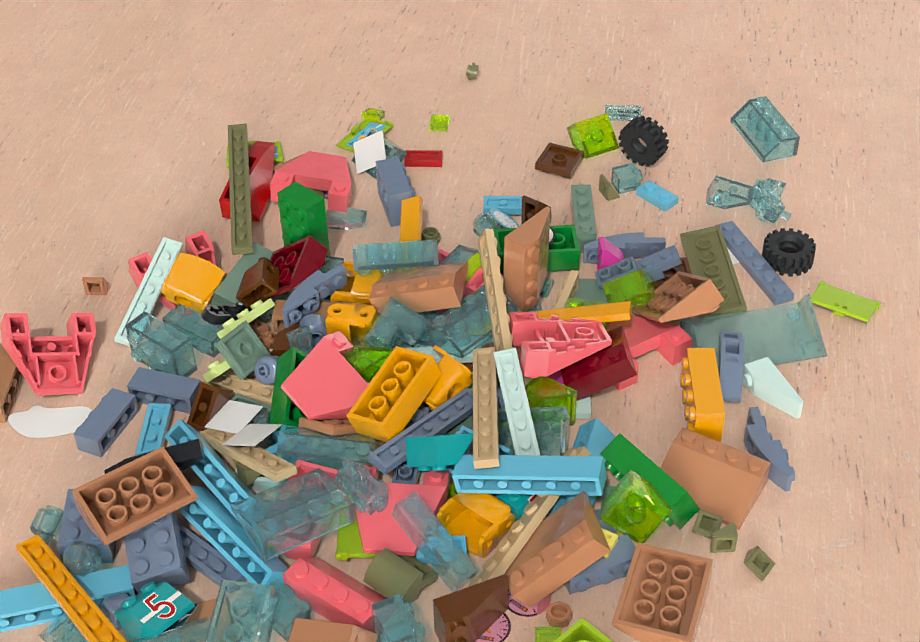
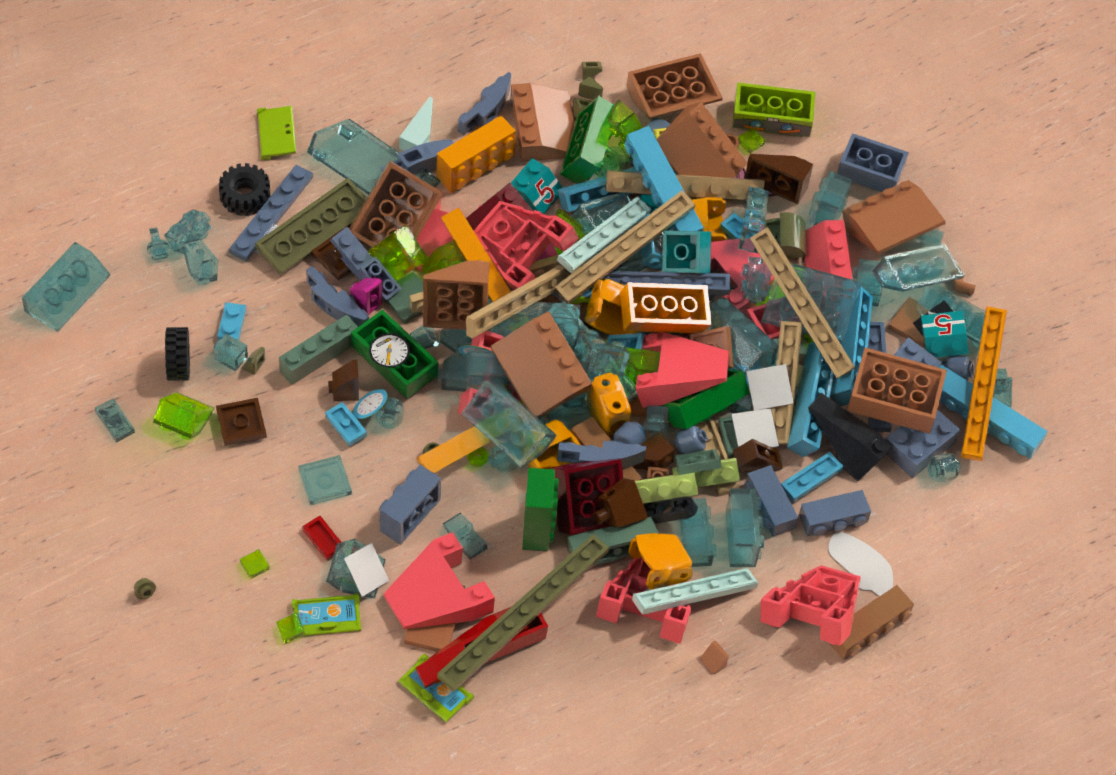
camera: 135 degrees left, 15 degrees up
clear light blue head [63,541,102,577] -> none
none -> clear light blue tile [298,455,352,505]
none -> teal slope [511,158,563,214]
none -> tan plate [750,227,855,379]

